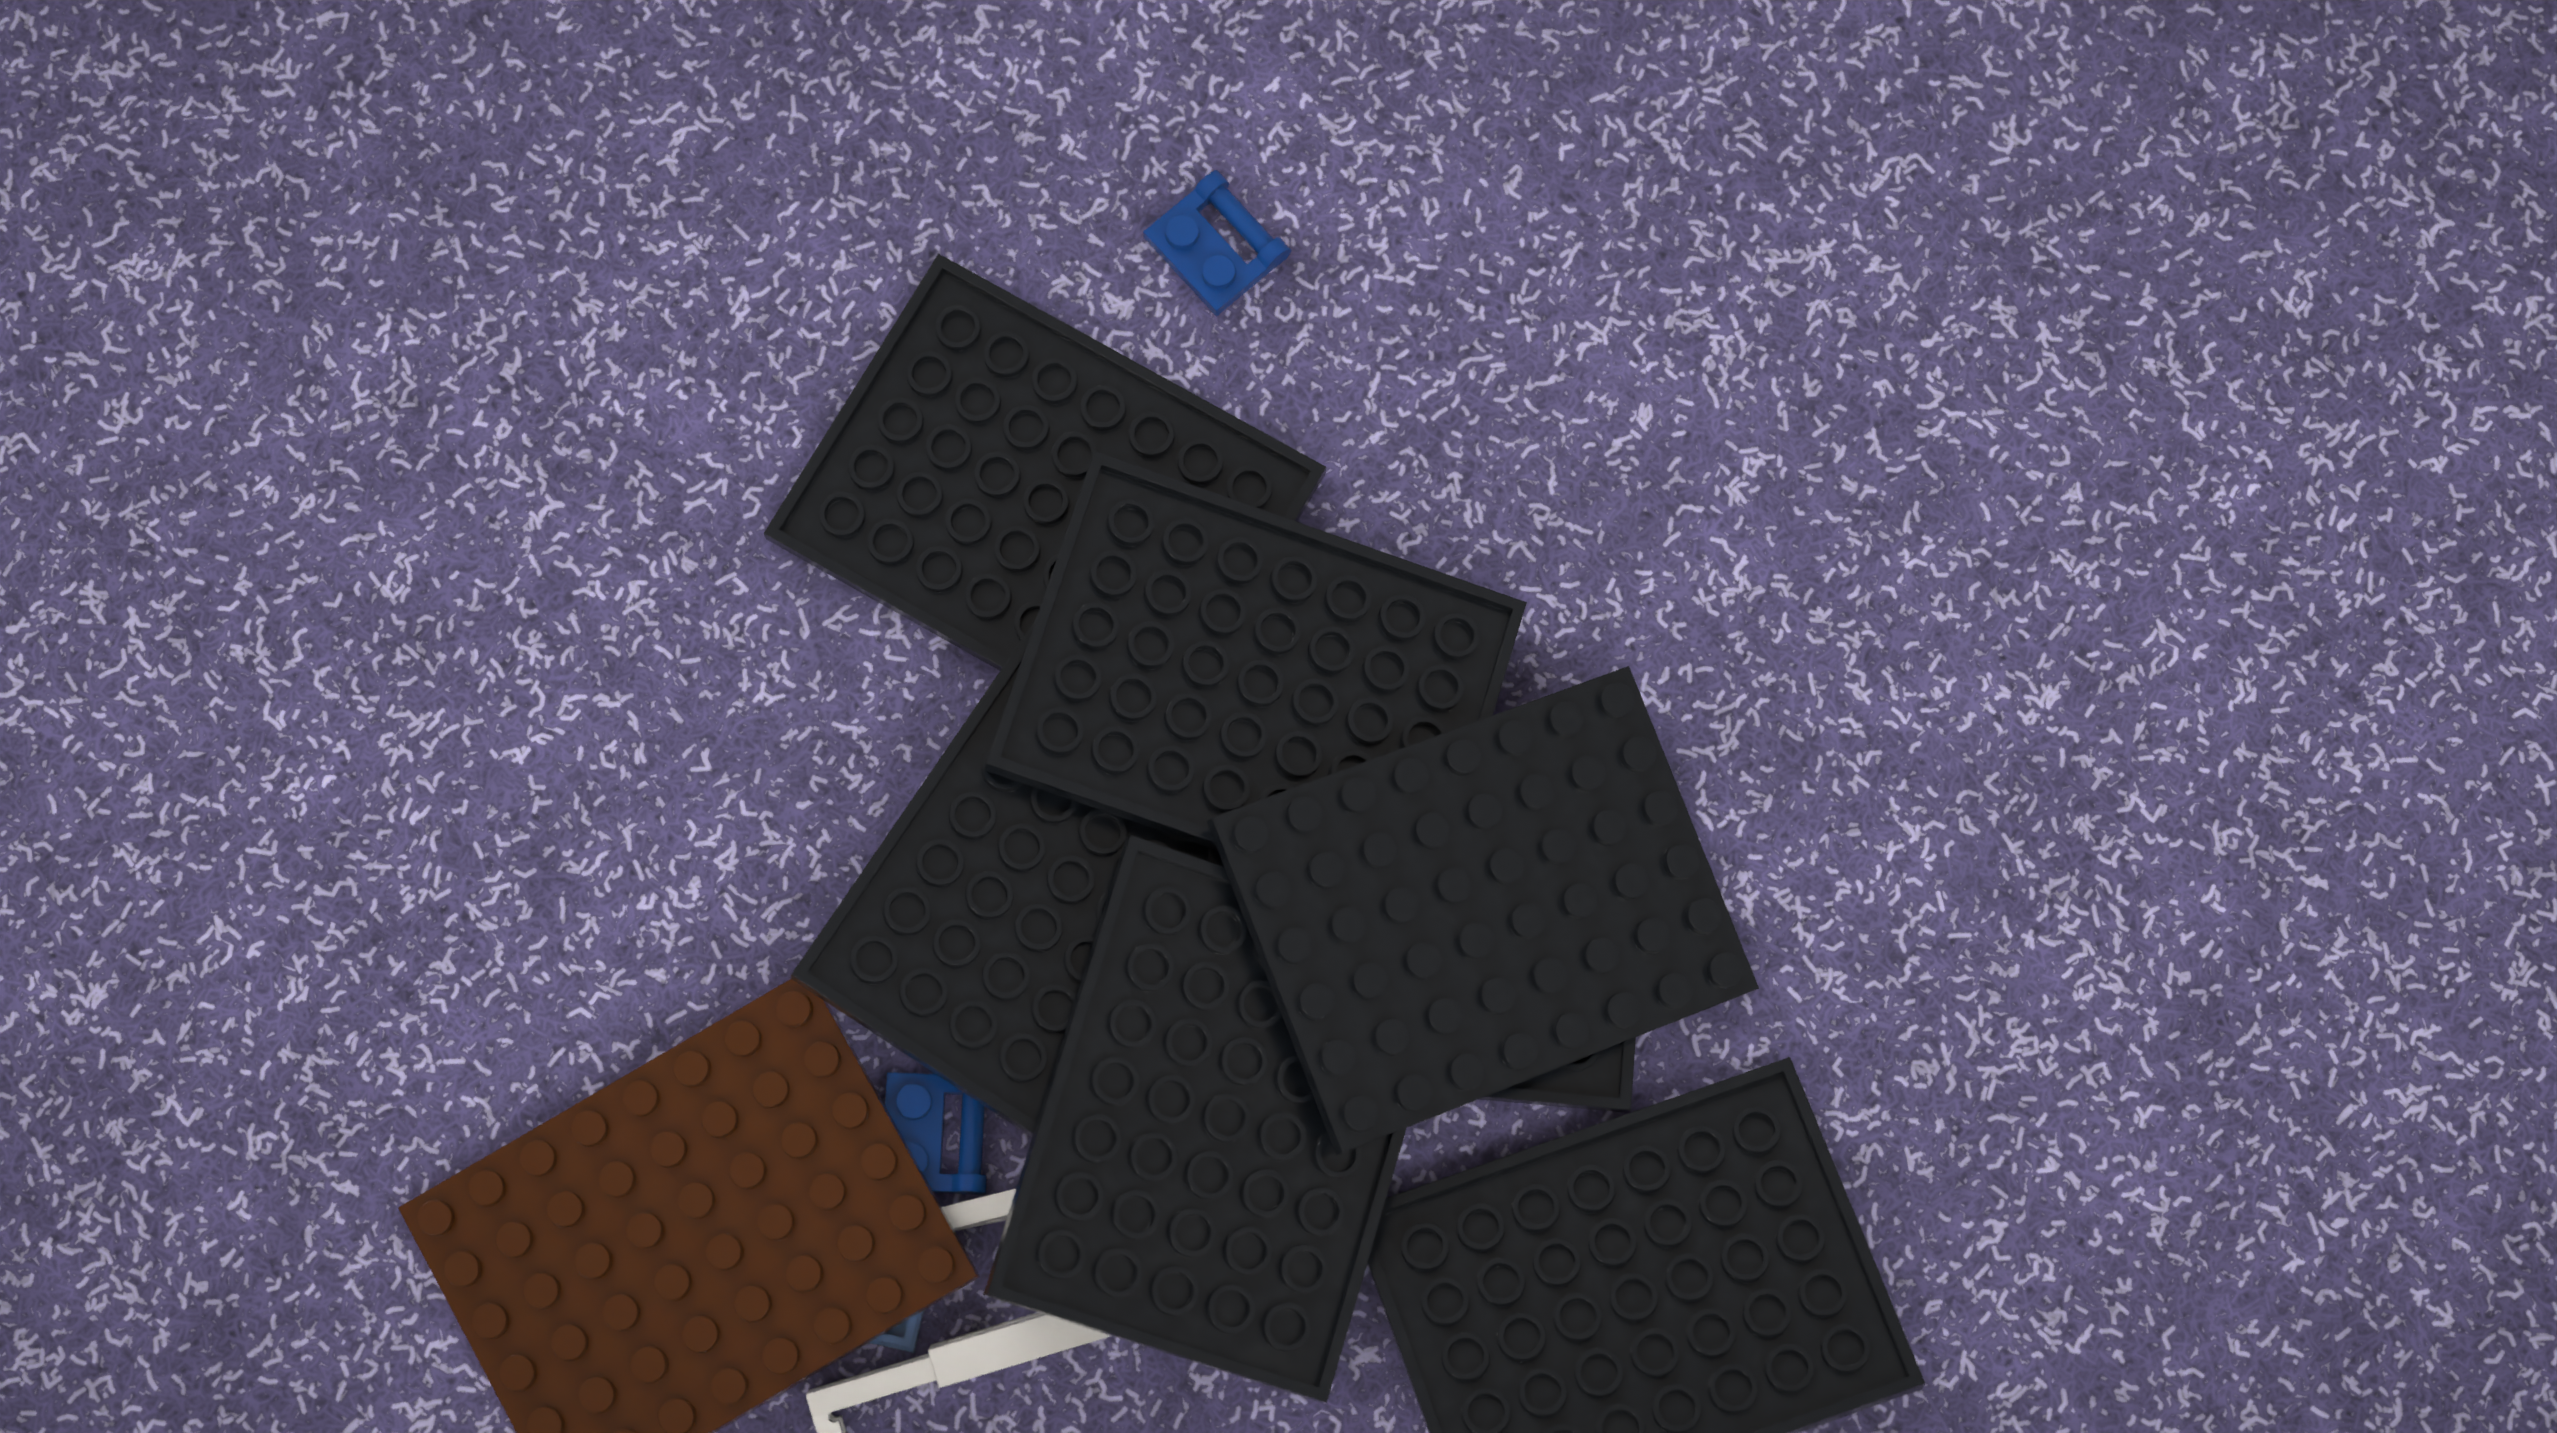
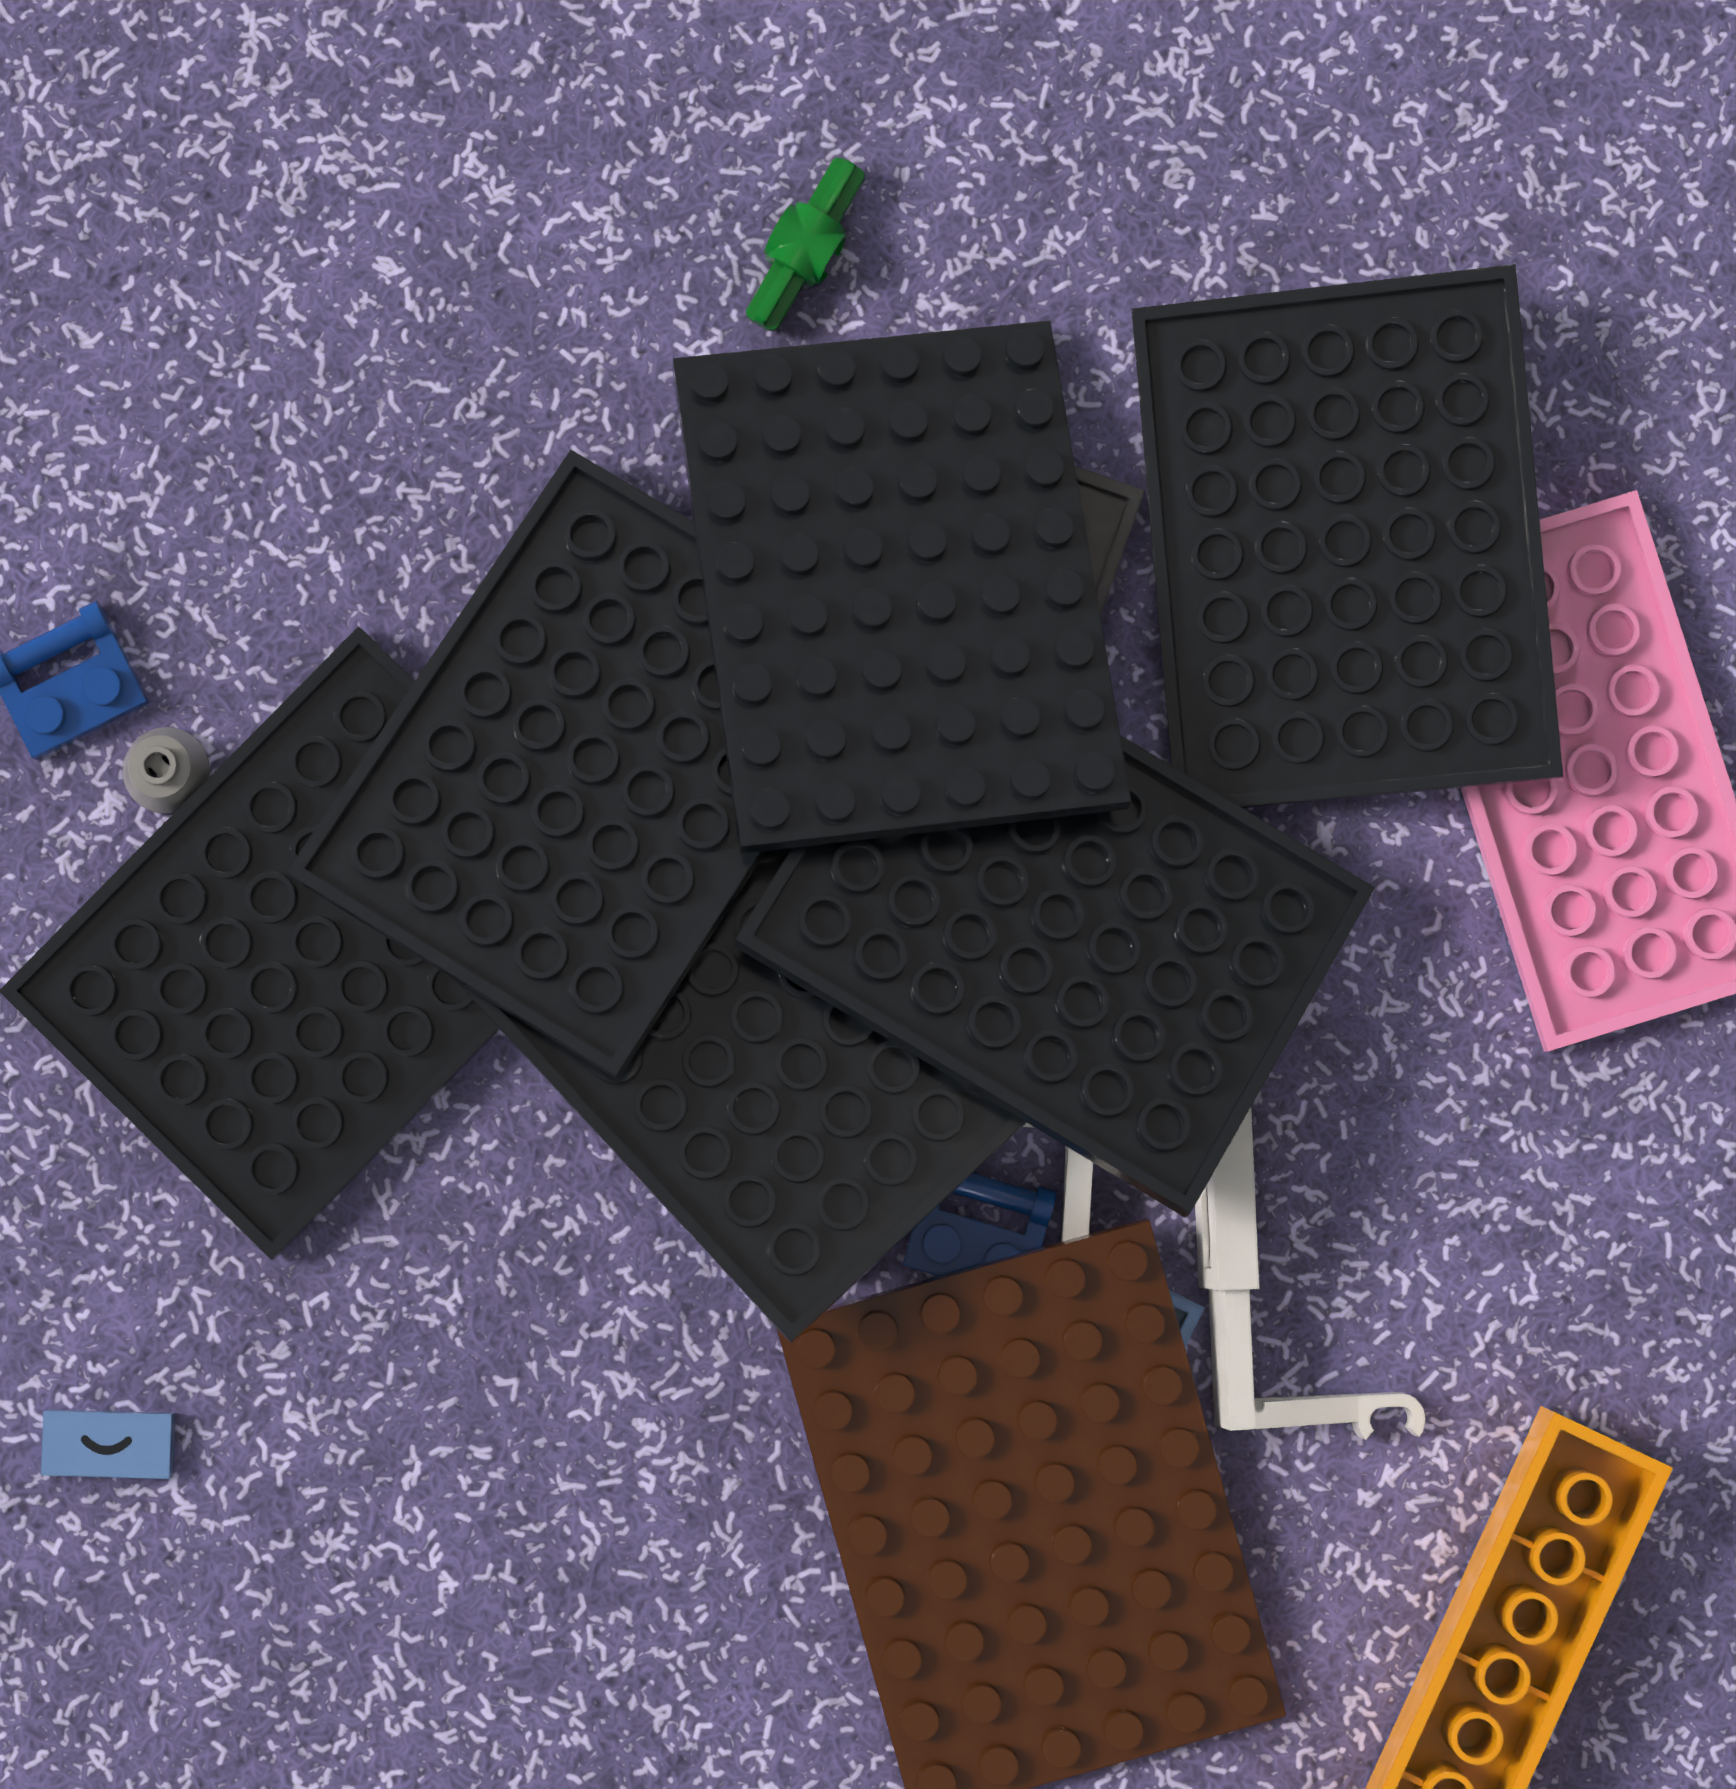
camera: 75 degrees left, 10 degrees up
none -> medium blue tile [41,1409,175,1479]
none -> light grey cone [123,727,210,814]
none -> green axle [746,157,865,332]

